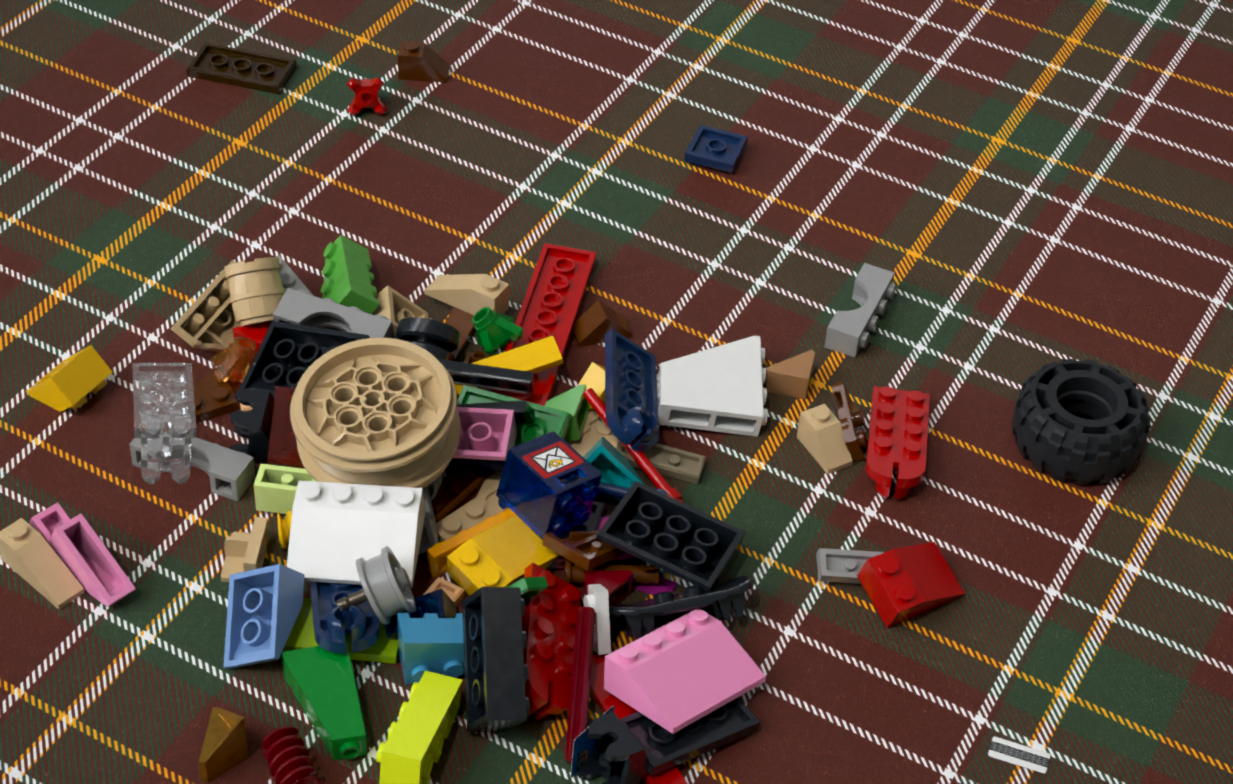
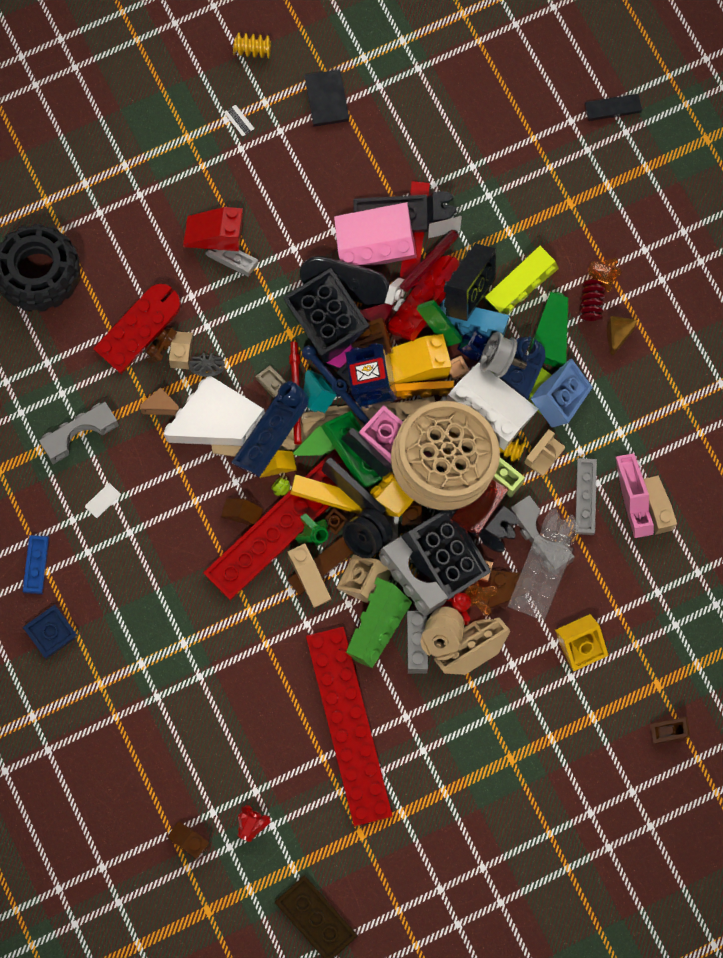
camera: 145 degrees left, 30 degrees up
none -> blue tile [23,535,49,594]
none -> white sticker [85,483,121,518]
none -> dark grey wheel [189,353,225,377]
none -> lime plate [271,477,290,496]
none -> red plate [306,627,393,827]
none -> red plate [452,593,471,612]
none -> light grey plate [575,458,597,535]

